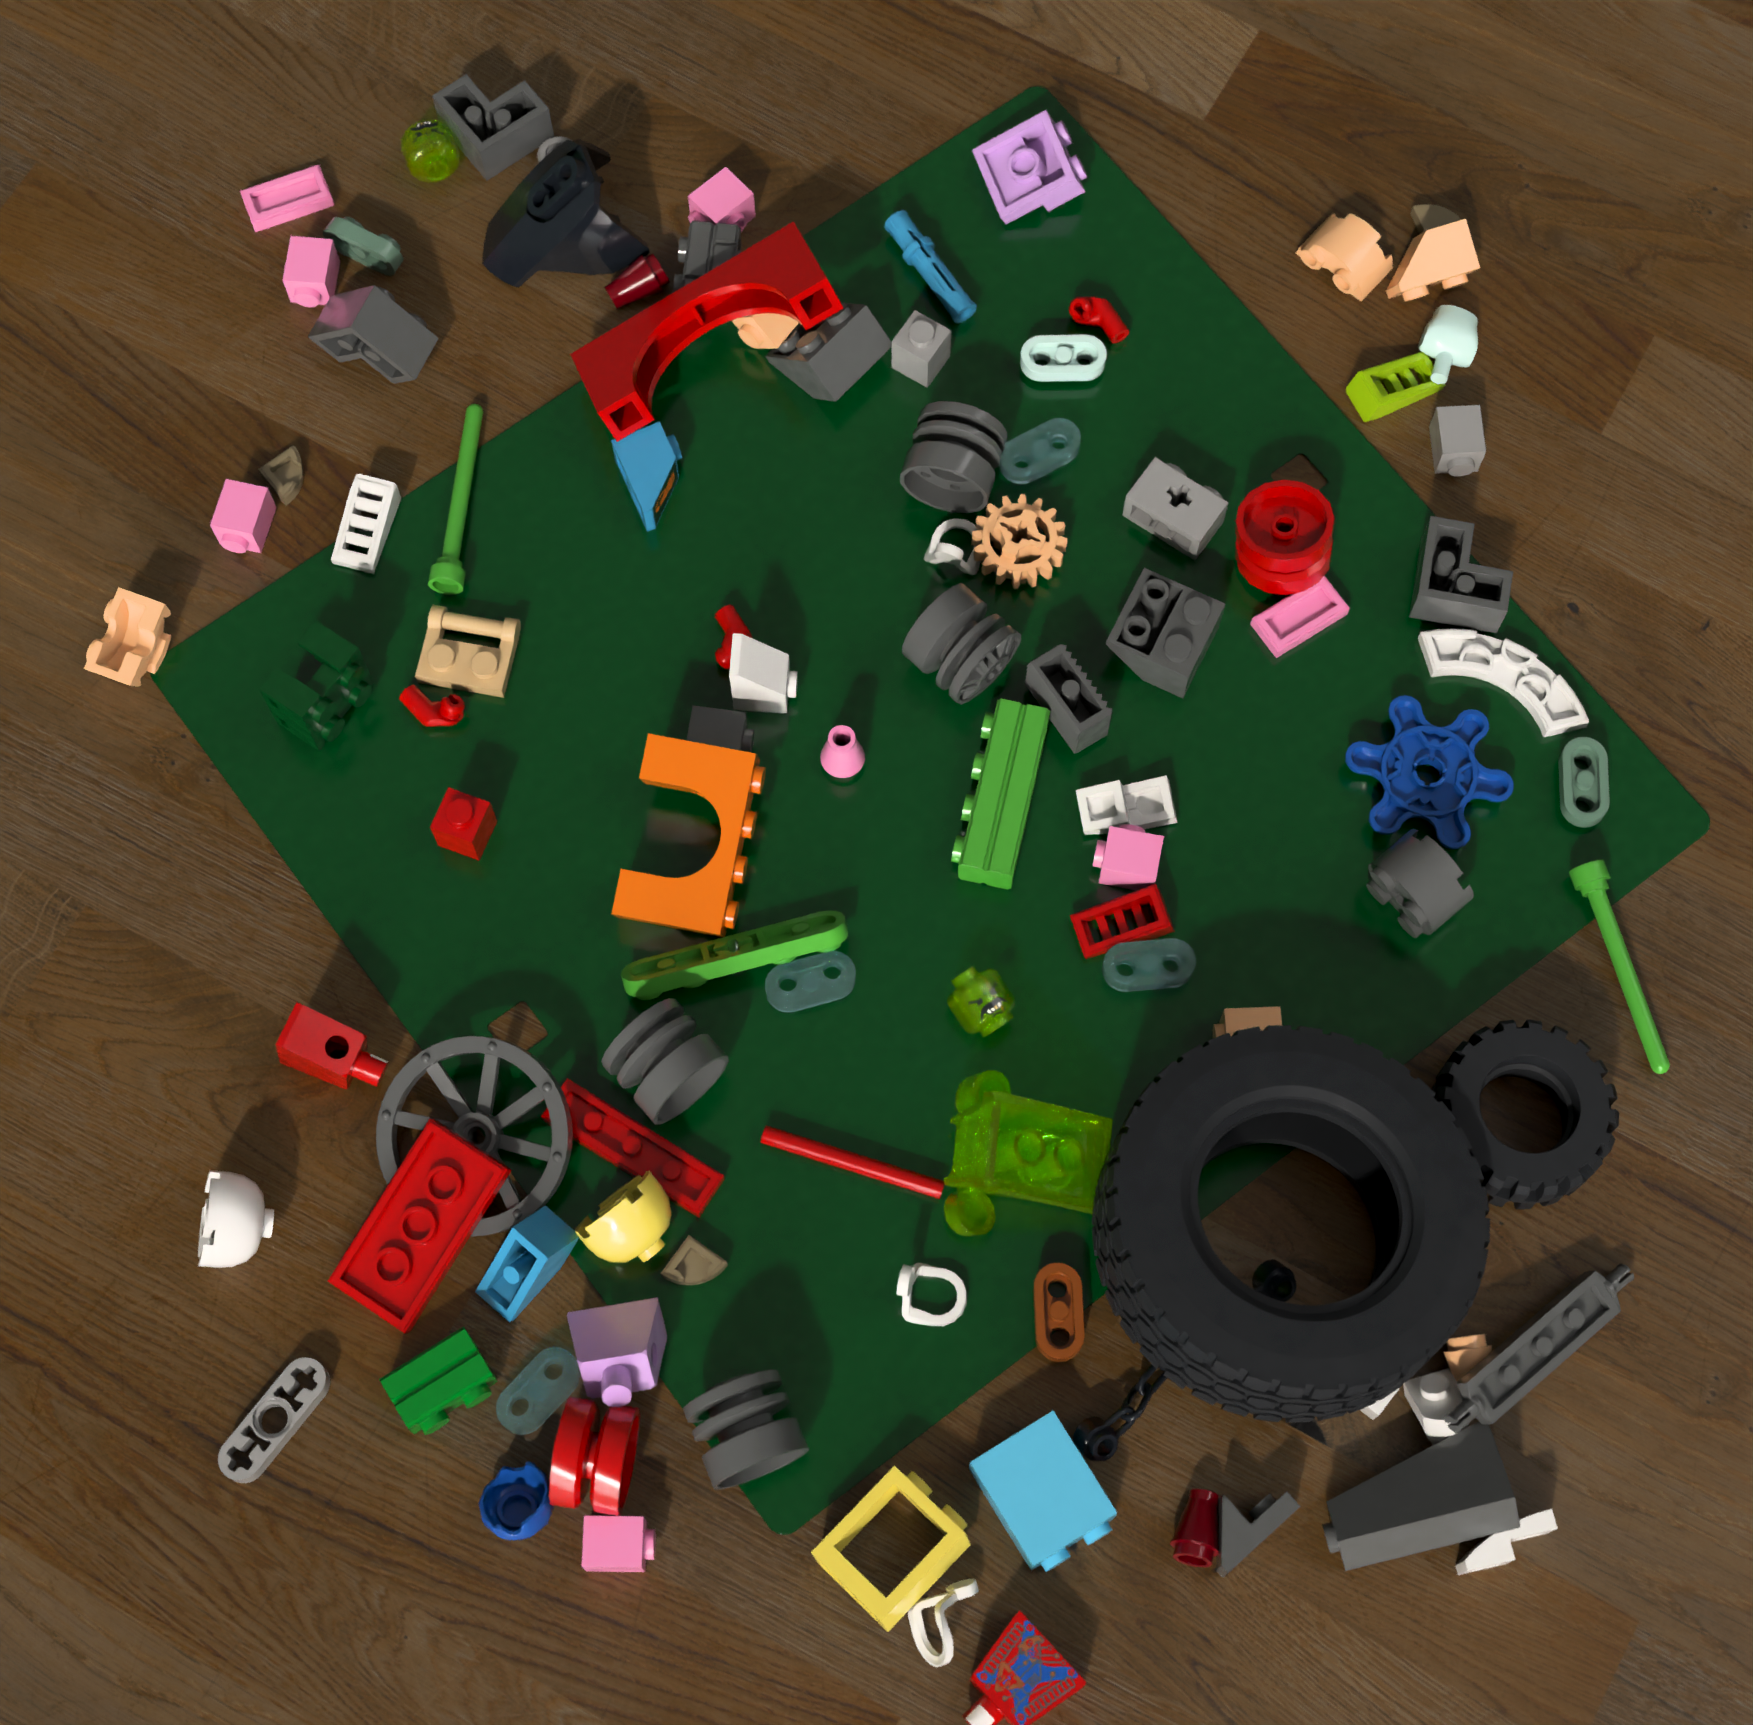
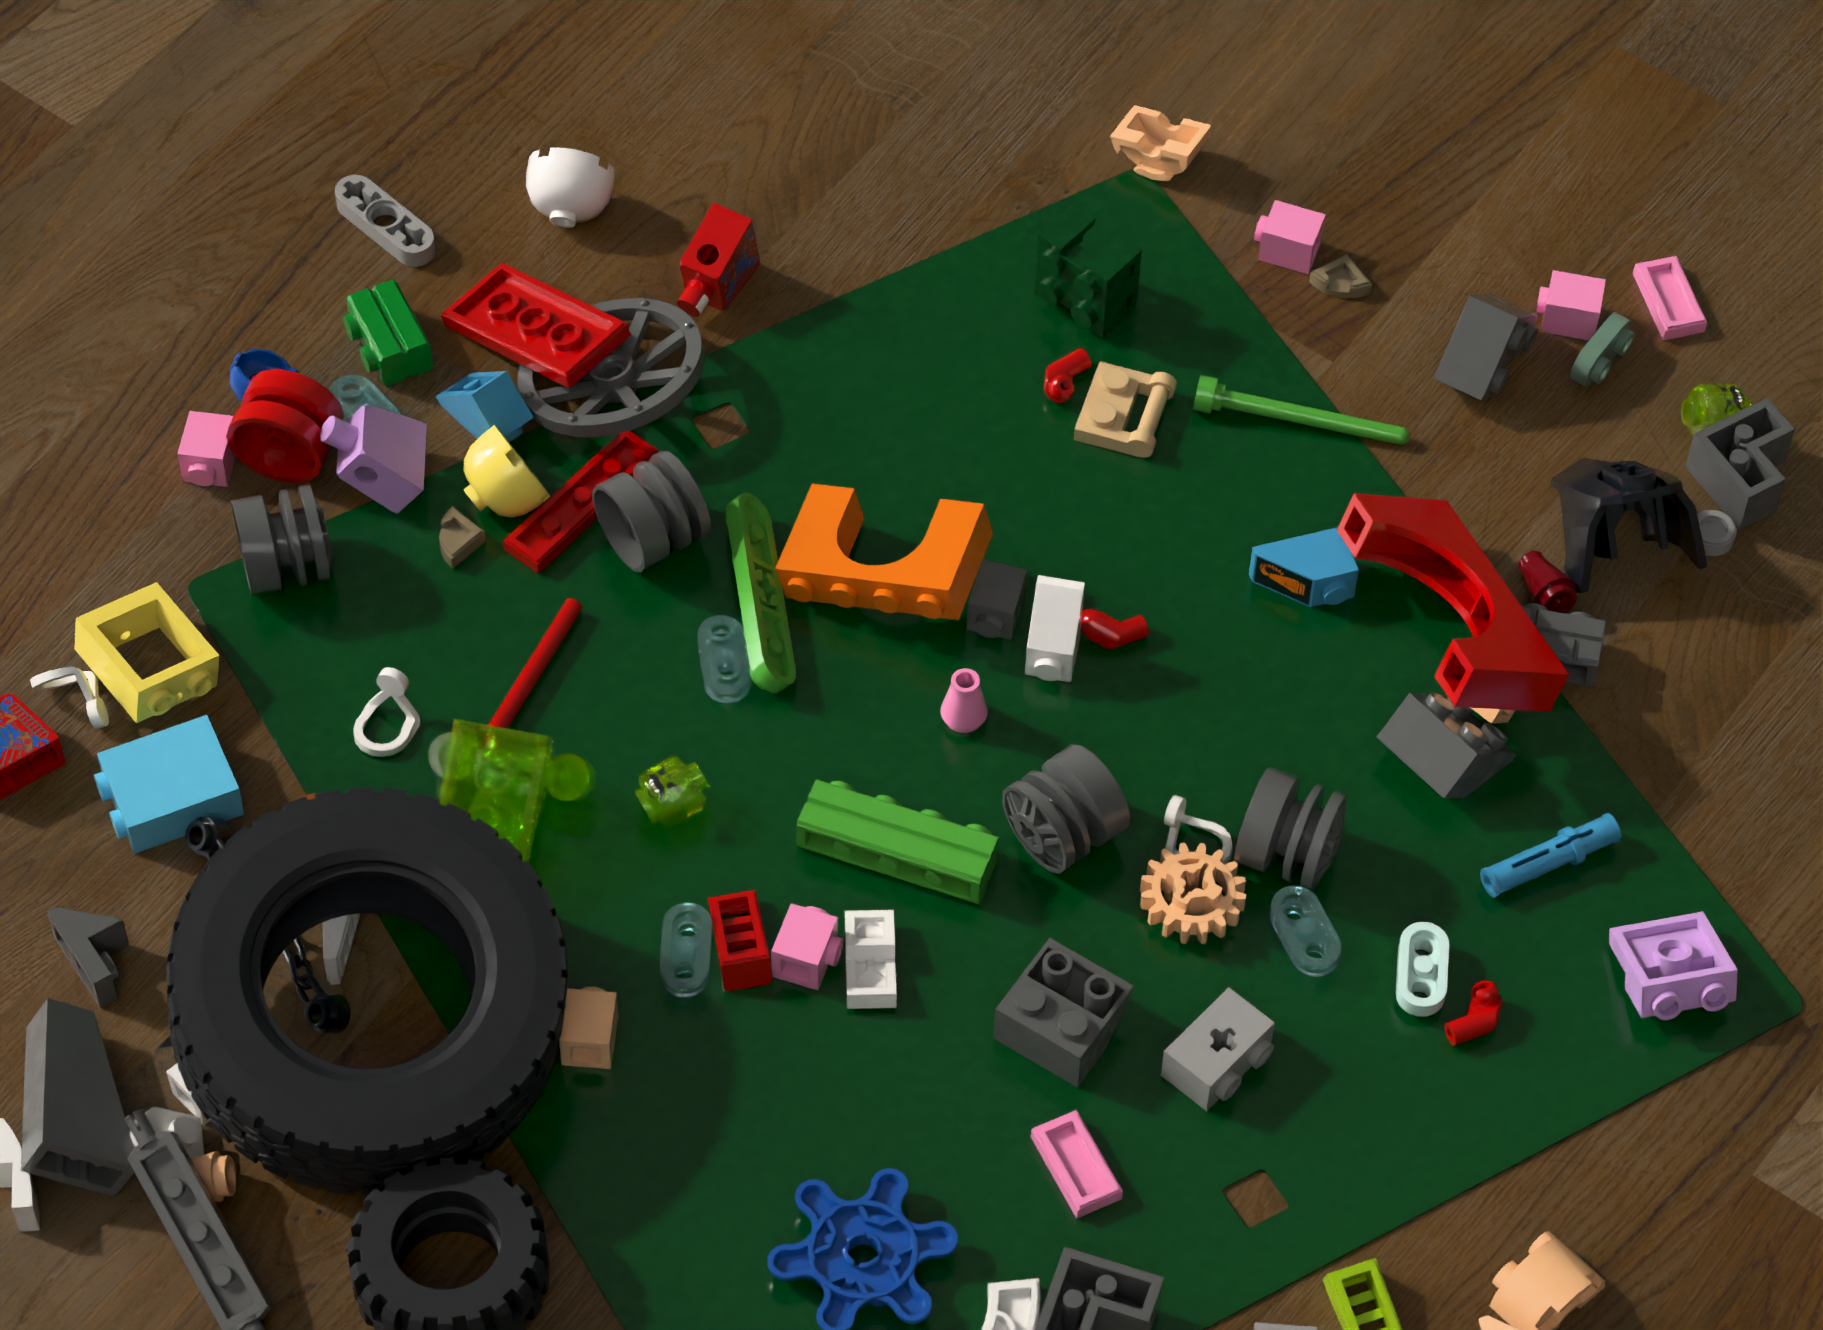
camera: 95 degrees right, 15 degrees down
white slope [331,474,401,574] -> none
red brick [430,787,497,861] -> none
bright pink brick [688,167,755,232] -> none
light grey brick [892,310,951,388] -> none
dark grey brick [1025,644,1112,753] -> none
dark red cone [1170,1489,1219,1567] -> none
red wheel [1235,480,1335,595] -> none
dark grey brick [1366,829,1474,938] -> none

